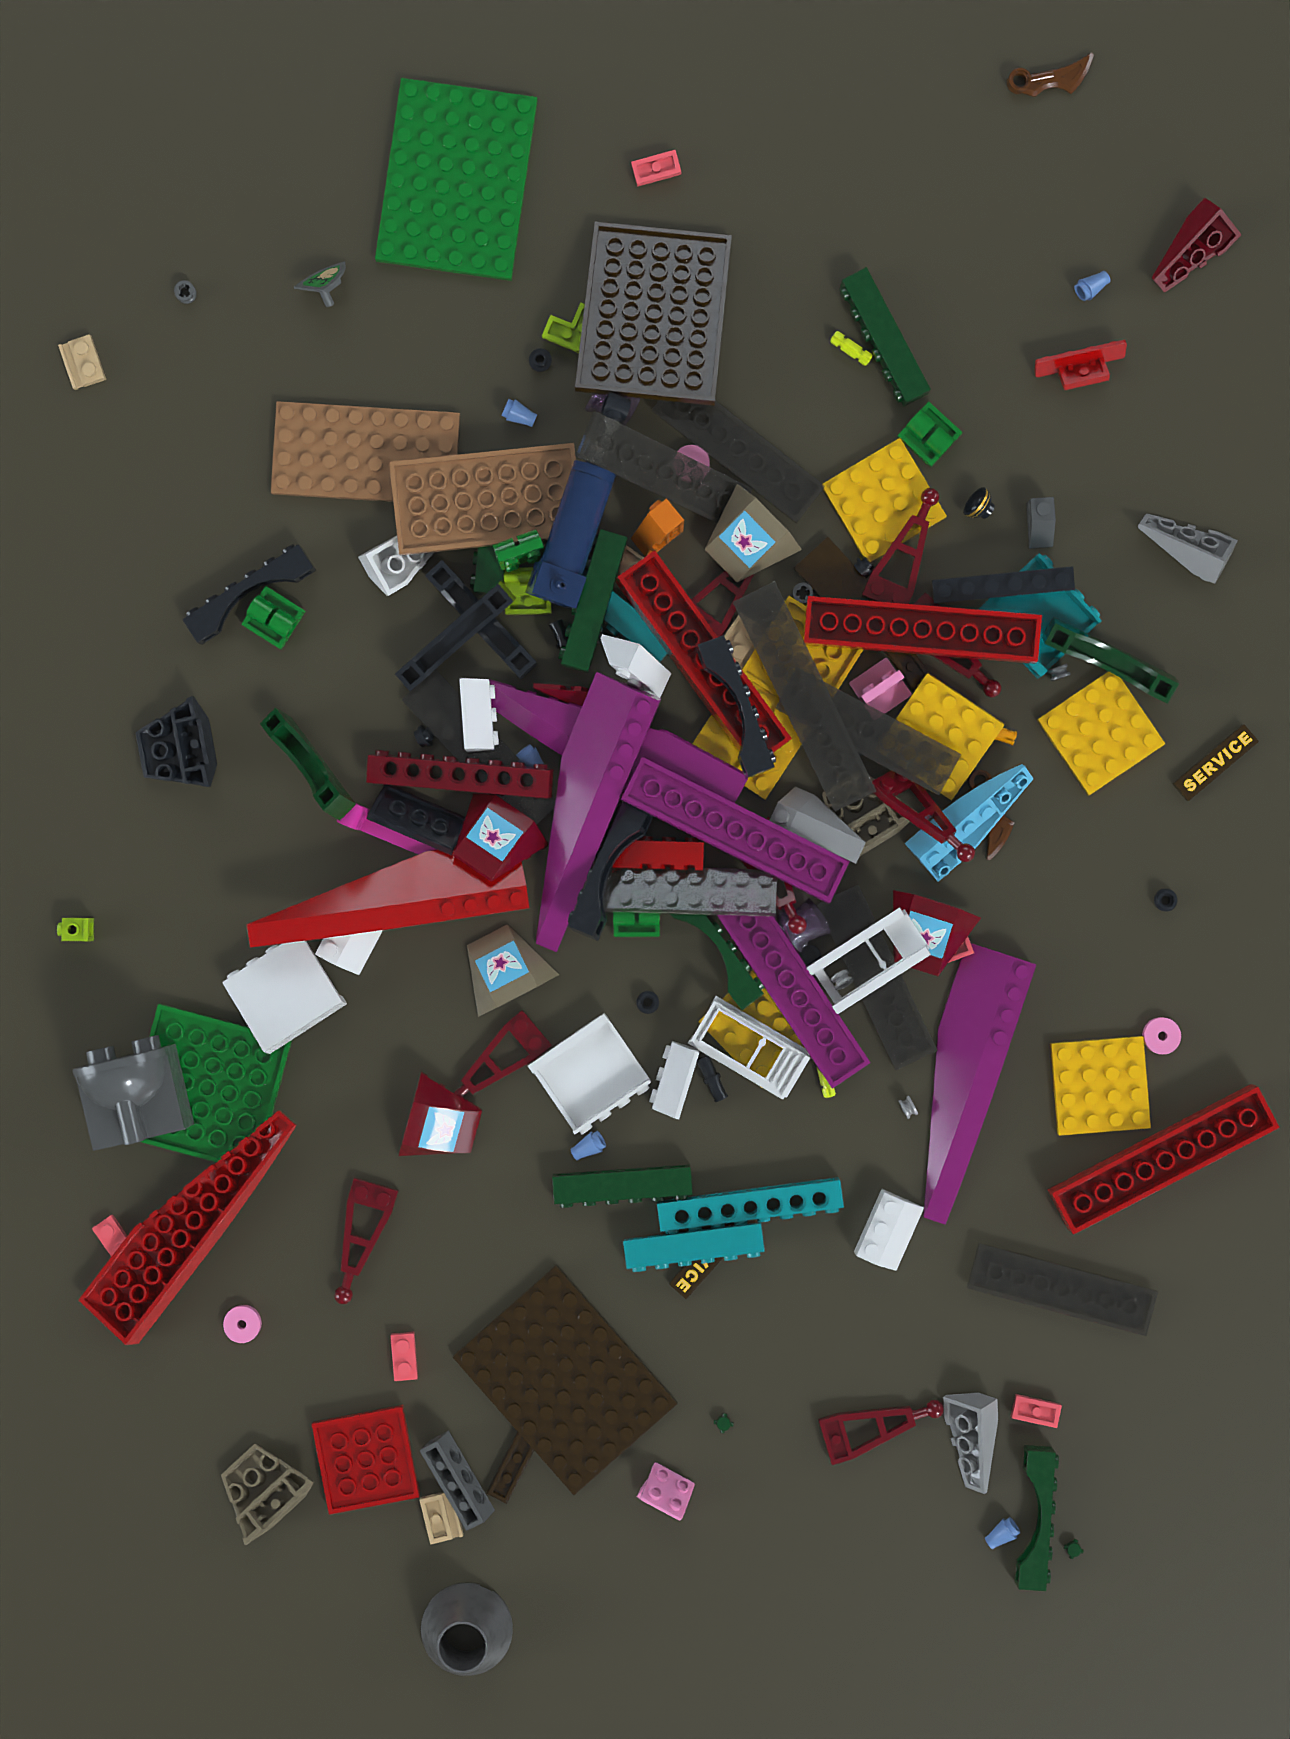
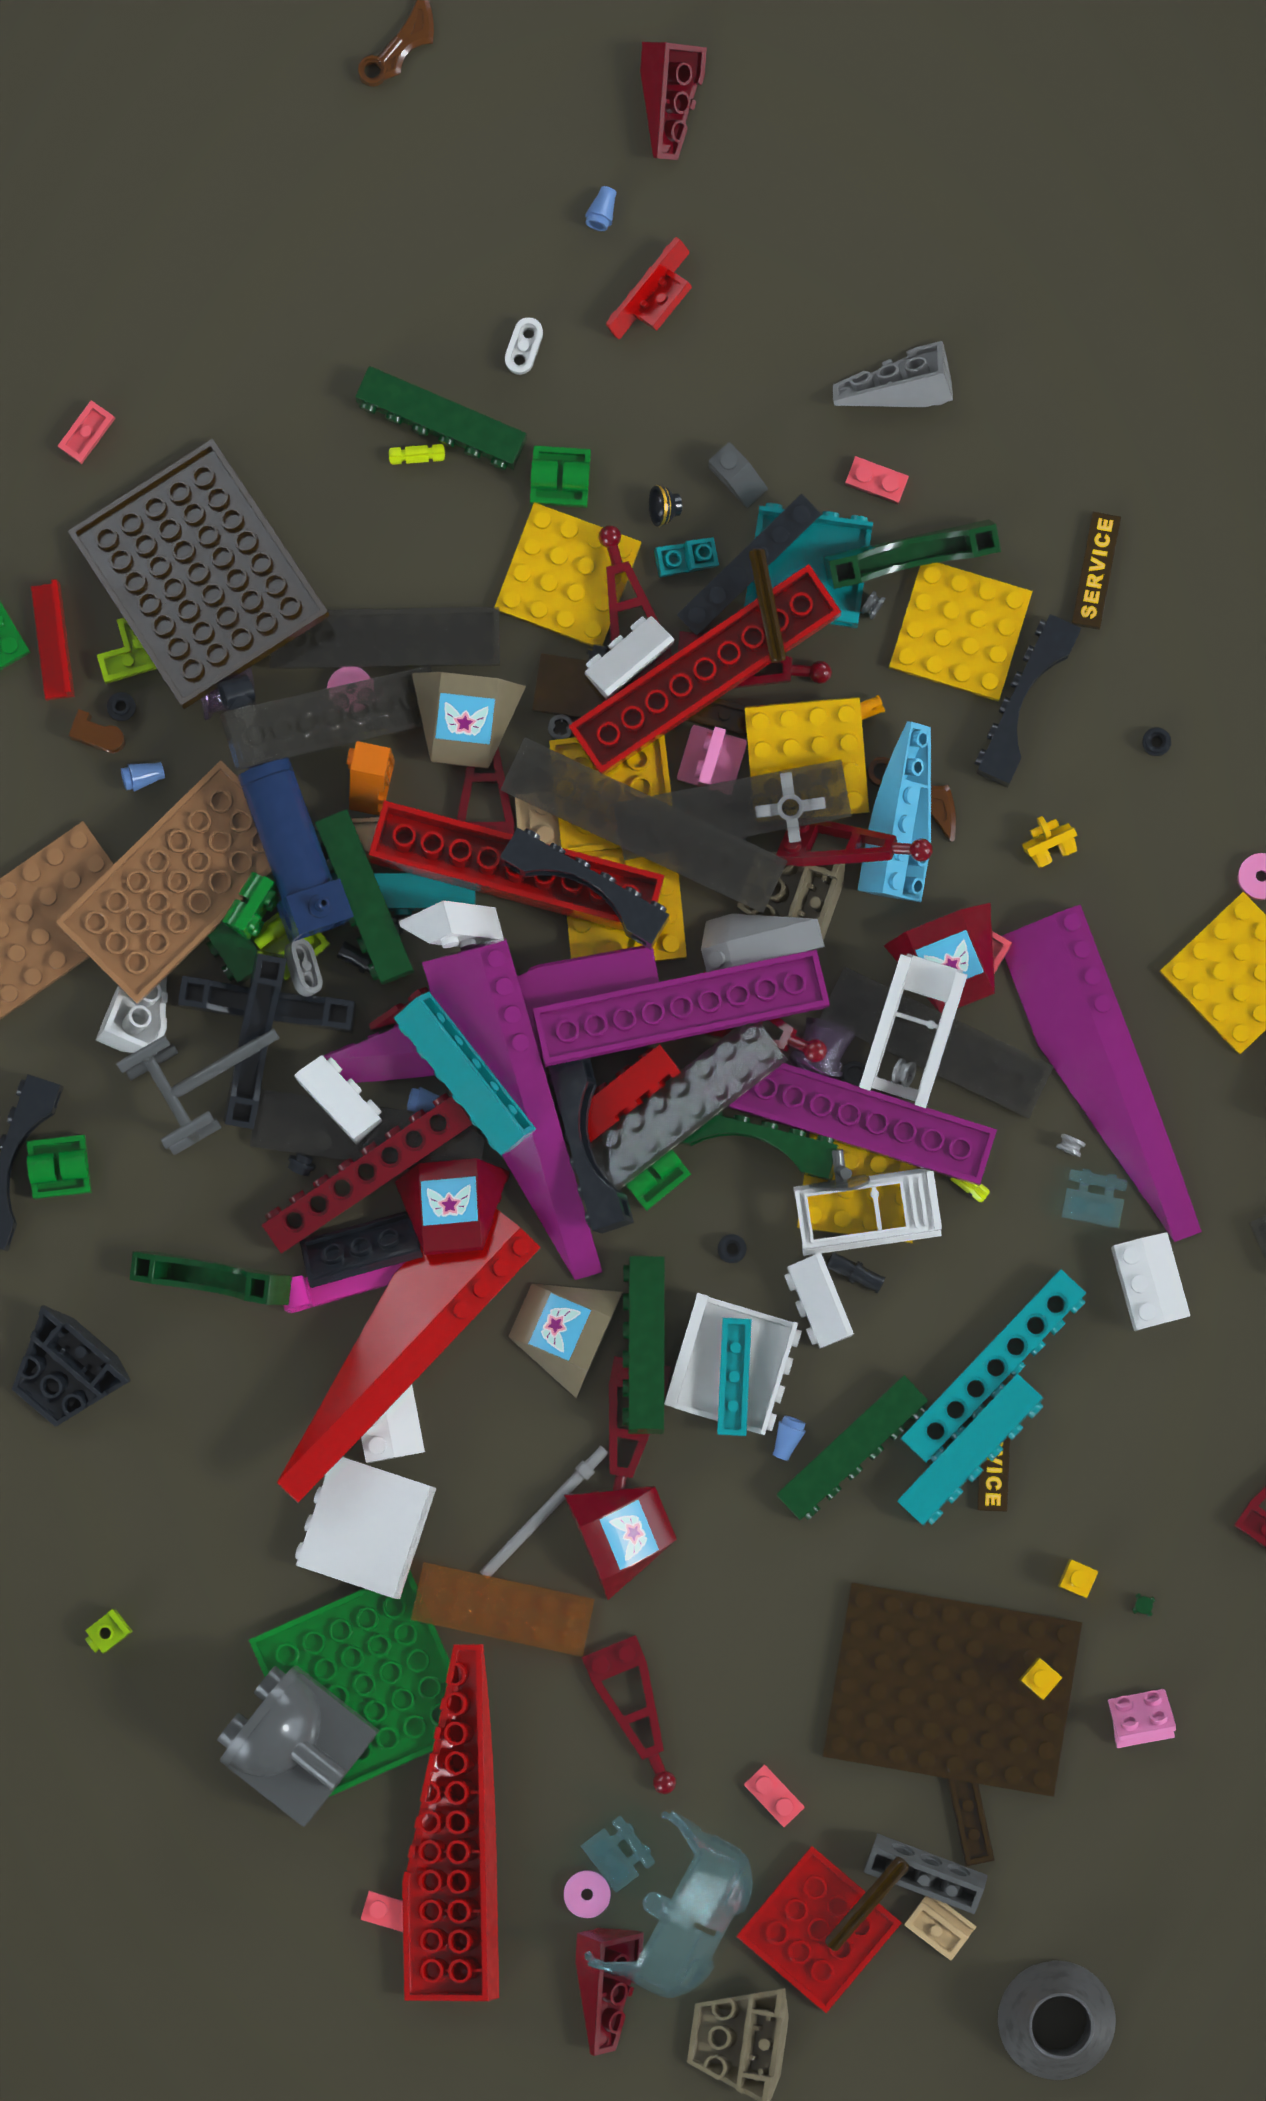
camera: 35 degrees left, 5 degrees down
none -> red panel [31,579,75,701]
none -> reddish brown leg [68,709,126,754]
none -> dark grey piece [117,1028,279,1155]
none -> light grey plate [285,939,323,997]
none -> teal brick [394,992,536,1155]
none -> clear orange plate [411,1562,595,1657]
none -> light grey bar [479,1445,609,1579]
none -> white plate [505,318,543,375]
none -> dark red wedge [575,1928,644,2056]
none -> clear light blue plate [581,1815,656,1893]
none -> clear light blue piece [584,1810,753,1998]
none -> white slope [585,616,675,700]
none -> dark green brick [623,1256,665,1434]
none -> teal slope [654,537,719,578]
none -> teal plate [717,1318,752,1436]
none -> dark brown axle [749,548,786,663]
none -> light grey pin [755,772,826,843]
none -> dark grey shield [809,1149,870,1191]
none -> dark brown axle [825,1856,909,1951]
none -> coral plate [845,456,909,505]
none -> black arch [974,614,1081,788]
none -> yellow brick [1019,1658,1063,1700]
none -> yellow hips [1021,816,1078,868]
none -> yellow brick [1058,1559,1098,1598]
none -> clear light blue plate [1061,1168,1128,1229]

